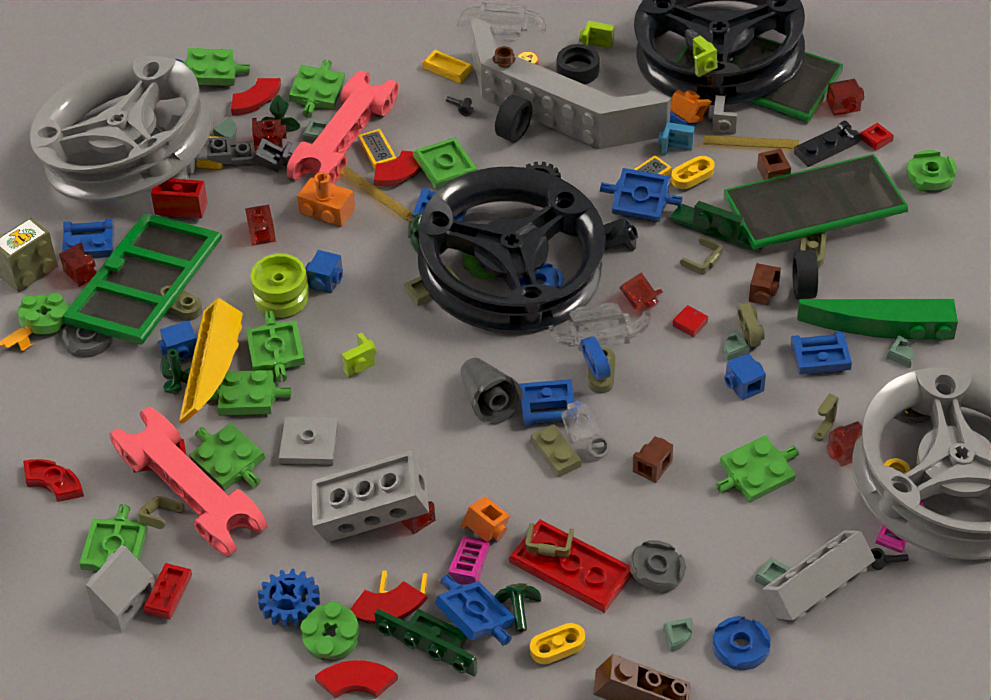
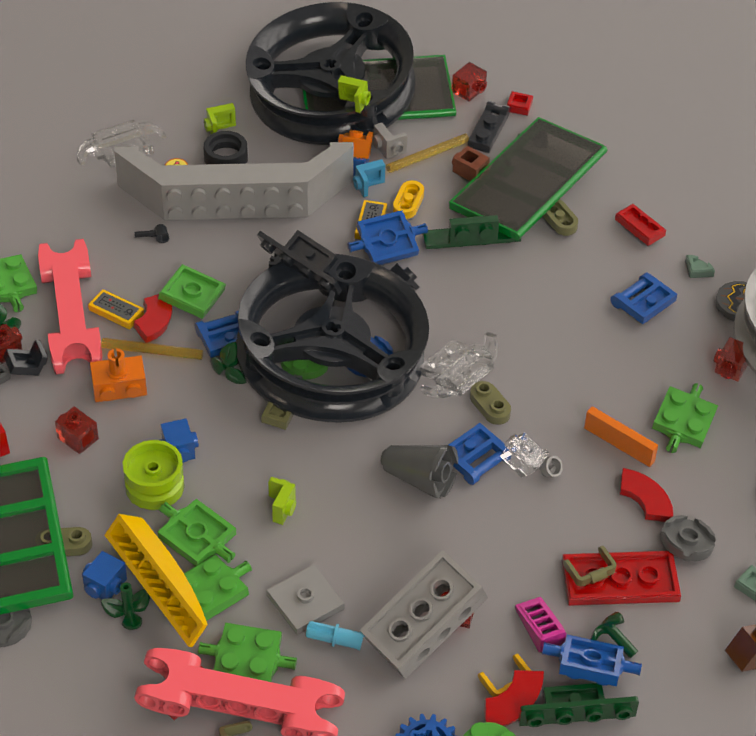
camera: 40 degrees left, 0 degrees up
sand green tile [303,119,329,142] -> none
yellow tile [422,50,473,84] -> none
orange brick [461,496,510,542] -> none
reddish brown plate [493,46,516,68] -> none
black tyre [495,95,533,142] -> none
yellow plate [530,623,585,664] -> none
olive plate [531,424,581,477] -> none
blue beam [580,336,611,381] -> none
clear red bracket [620,272,663,312] -> none
copper brick [633,436,673,483] -> none
red tile [673,305,709,337] -> none
olive piece [680,236,723,274] -> none
sand green tile [724,330,750,362] -> none
blue brick [724,353,766,401] -> none
olive plate [737,302,765,347] -> none
copper brick [749,263,781,305] -> none
black tyre [792,250,818,299] -> none
green slope [797,299,958,339] -> none
olive piece [814,393,839,441] -> none
bright green plate [907,150,957,191] -> none
none -> black bracket [257,230,342,295]
none -> medium azure axle [306,621,364,651]
none -> orange tile [584,406,658,467]
none -> red plate [615,204,666,246]
none -> red tile [620,468,674,522]

